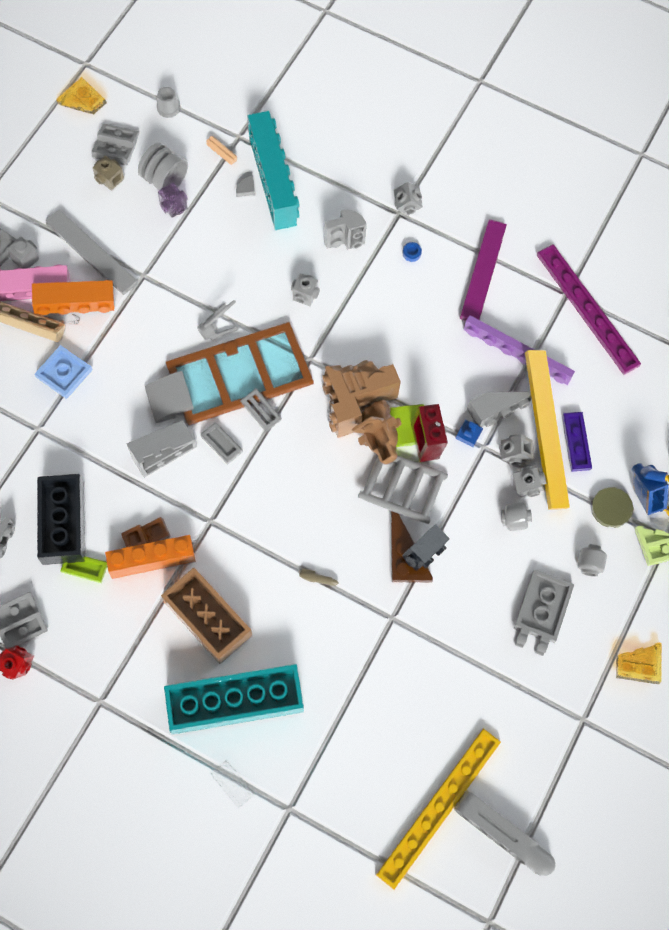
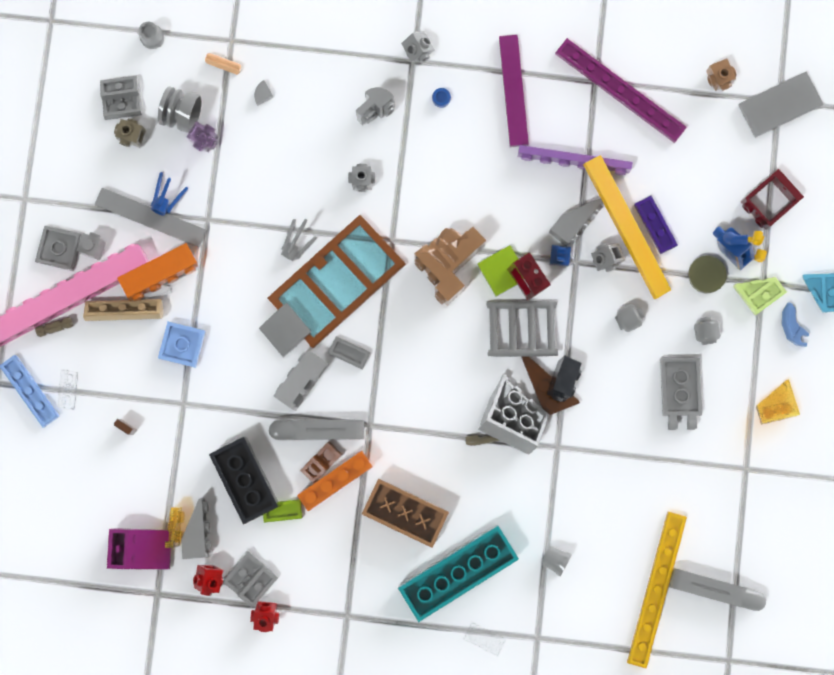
camera: 15 degrees left, 15 degrees up
clear yellow wing [56,77,107,115] -> none
light grey tile [240,388,282,432] -> none
teal brick [247,111,300,231] -> none
medium nougat piece [352,400,402,464] -> none
light grey brick [513,466,547,497] -> none
none -> blue plant [150,172,188,216]
none -> light grey piece [268,420,364,440]
none -> light grey wedge [478,374,549,455]
none -> light grey piece [541,546,572,577]

